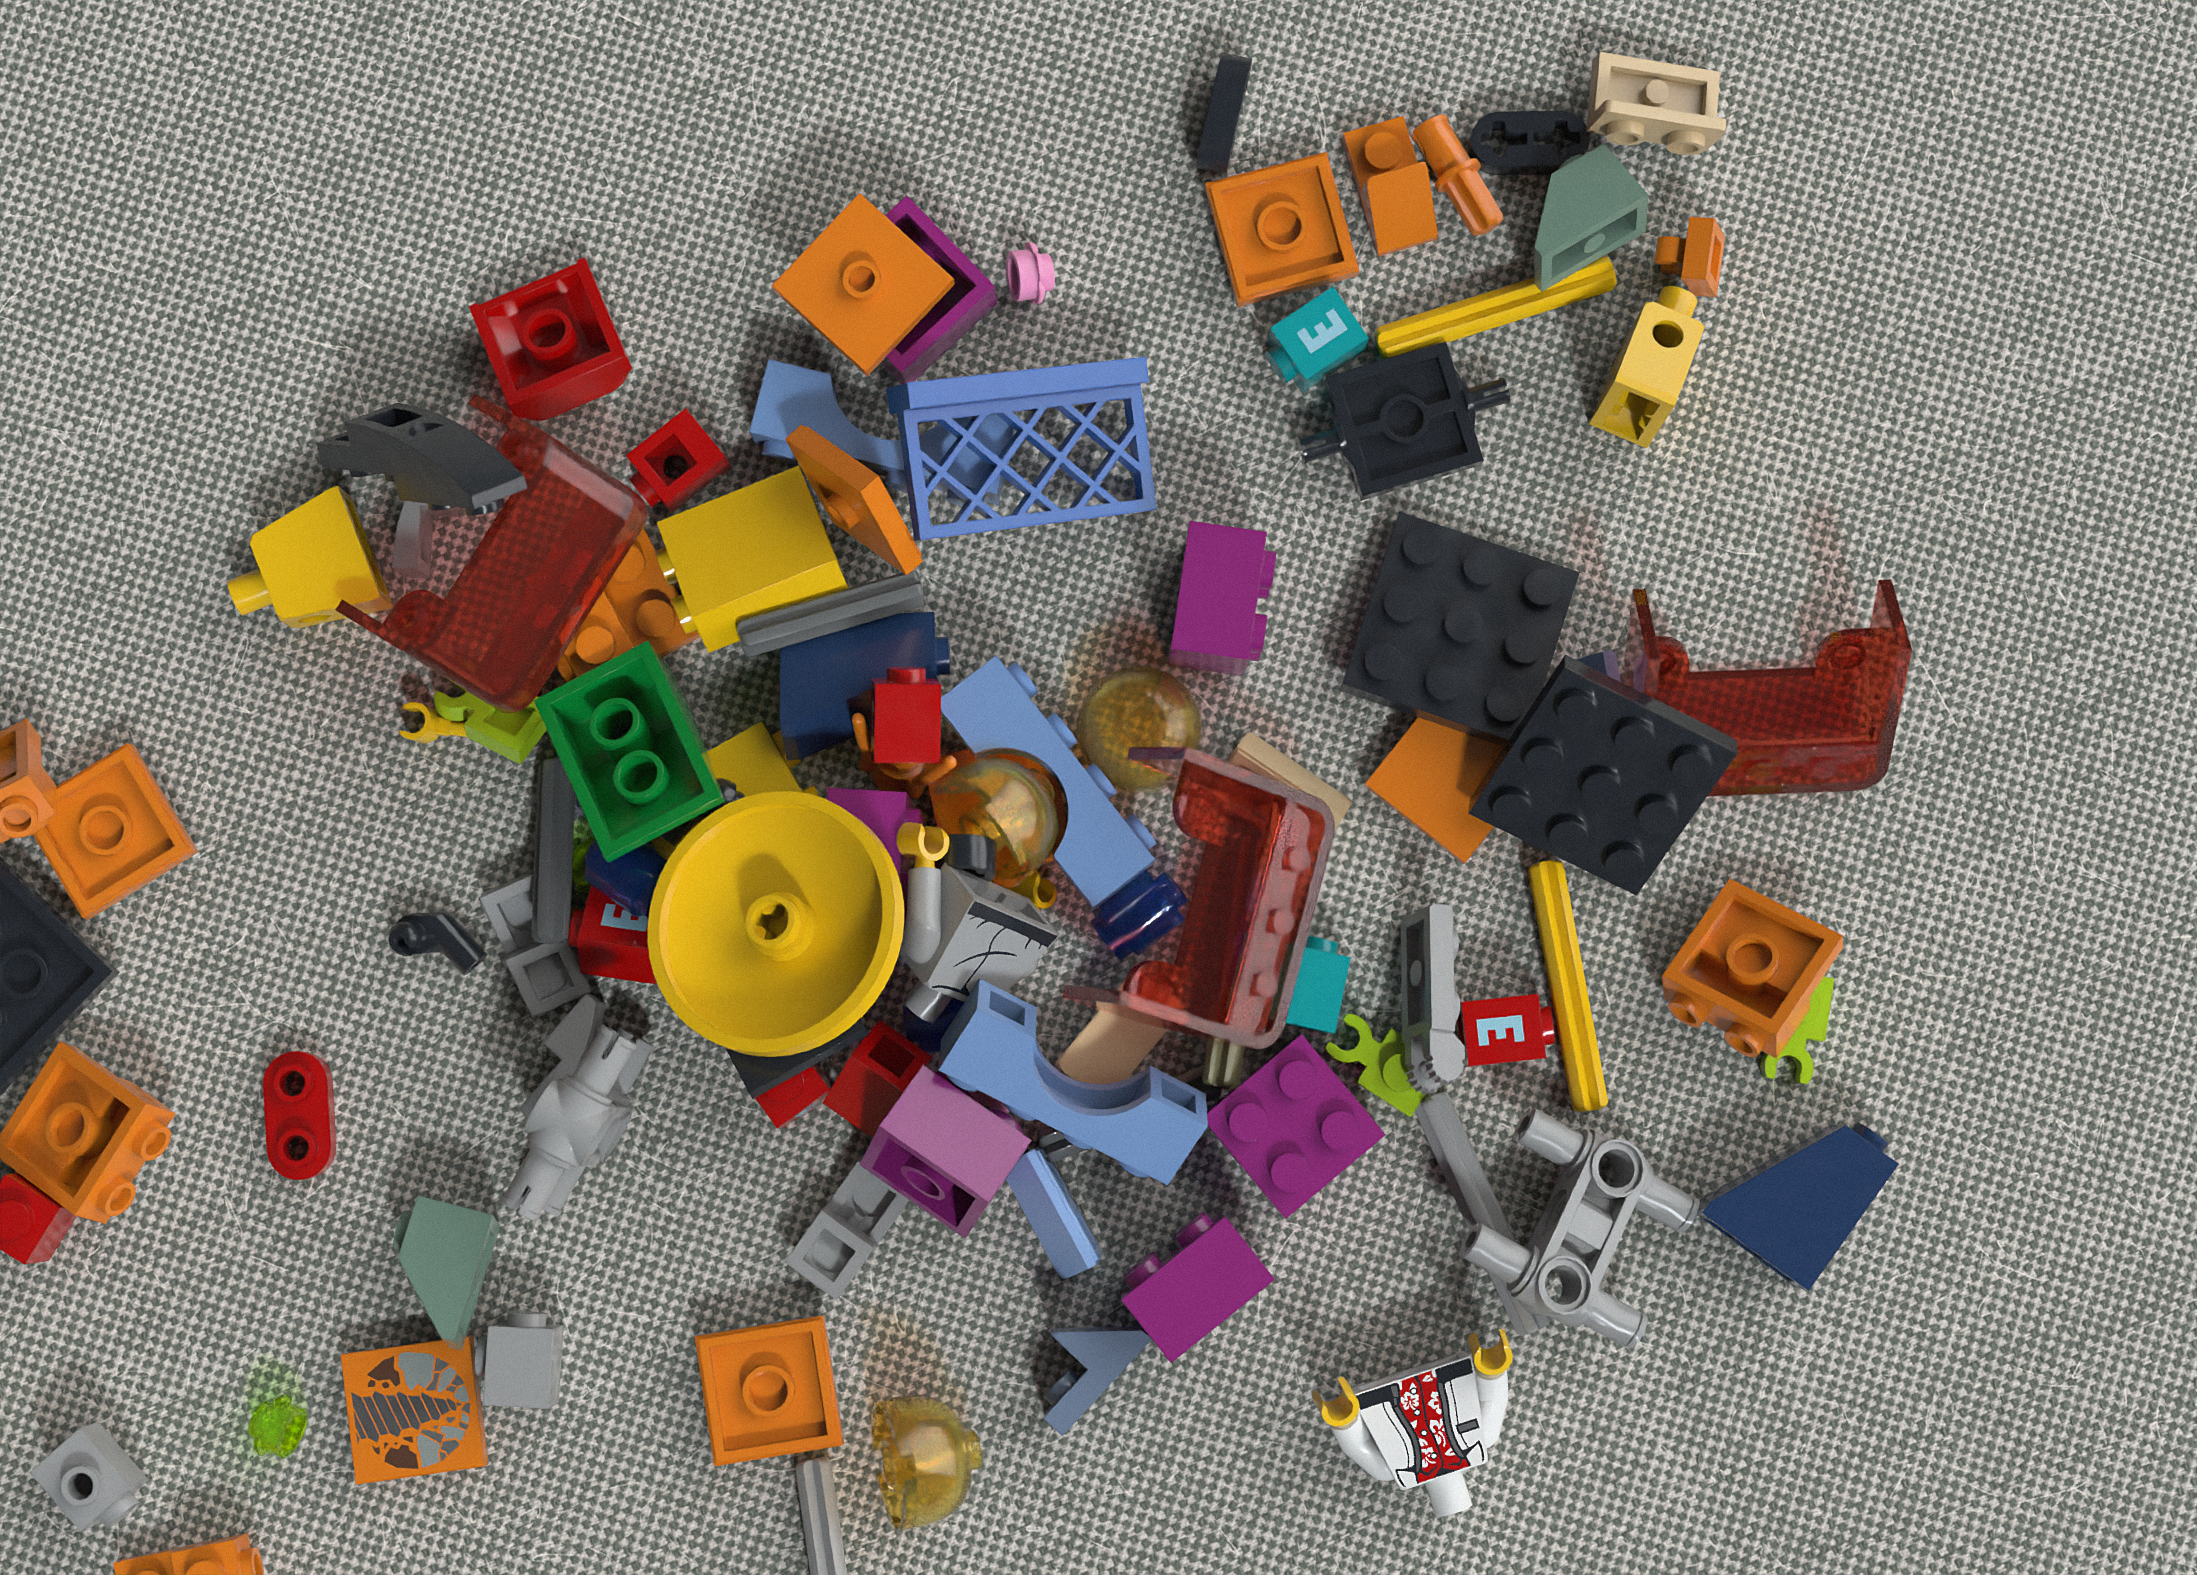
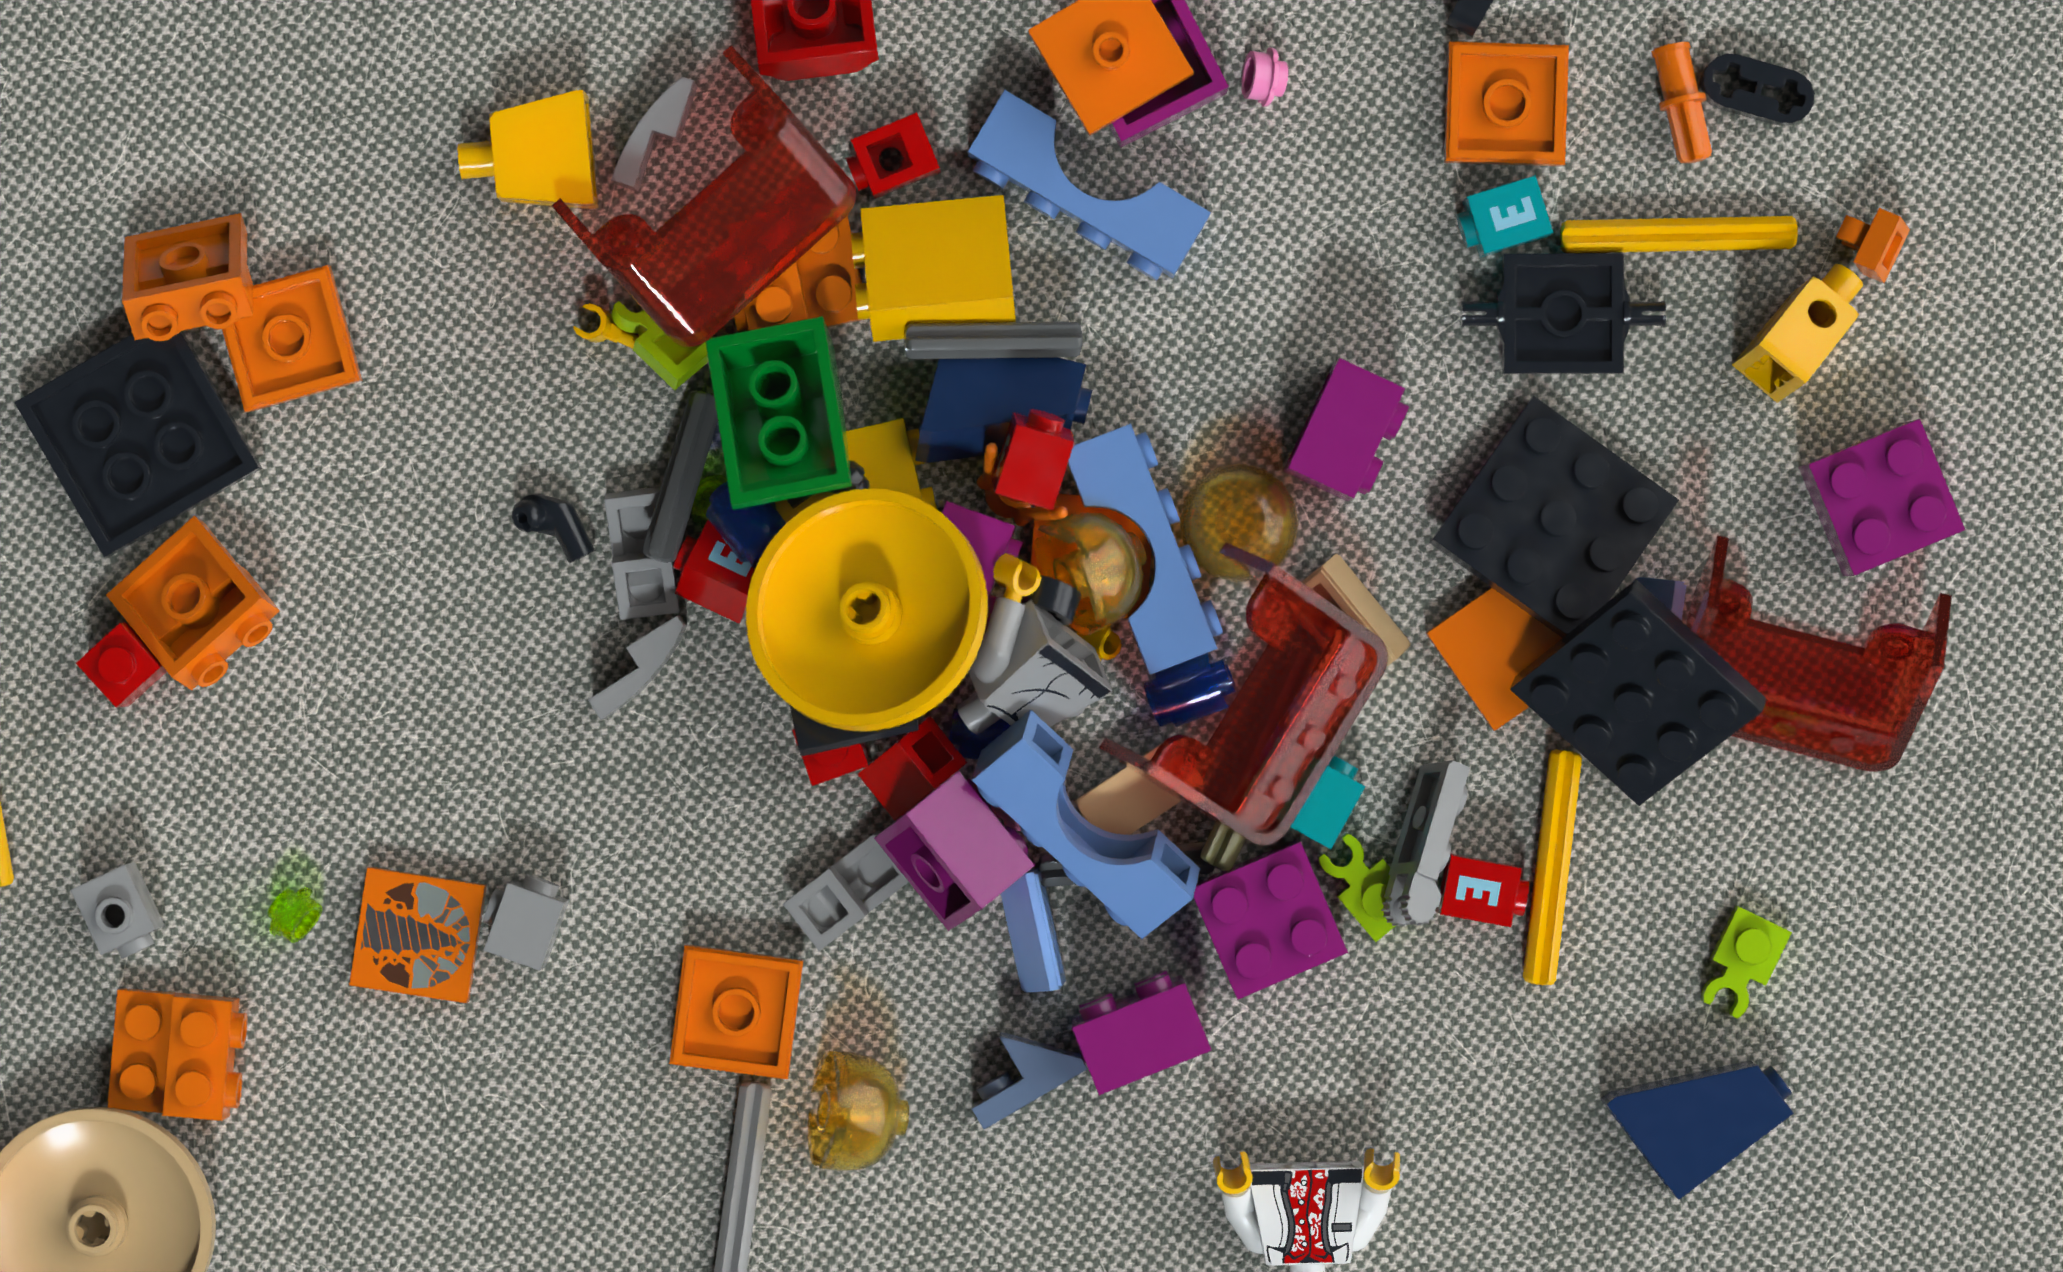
camera: 20 degrees right, 5 degrees up
red plate [263,1051,337,1180] -> none
black slope [316,403,527,516] -> none
sand green slope [393,1195,500,1351] -> none
light grey piece [499,1024,656,1221] -> none
orange plate [785,424,923,576] -> none
fence [886,357,1157,541] -> none
orange slope [1342,116,1438,257] -> none
light grey axle [1415,1092,1551,1336] -> none
light grey piece [1459,1107,1700,1349] -> none
sand green slope [1534,144,1648,292] -> none
tan bracket [1586,52,1727,155] -> none
orange plate [1662,878,1843,1059] -> none
none -> magenta brick [1798,419,1966,577]

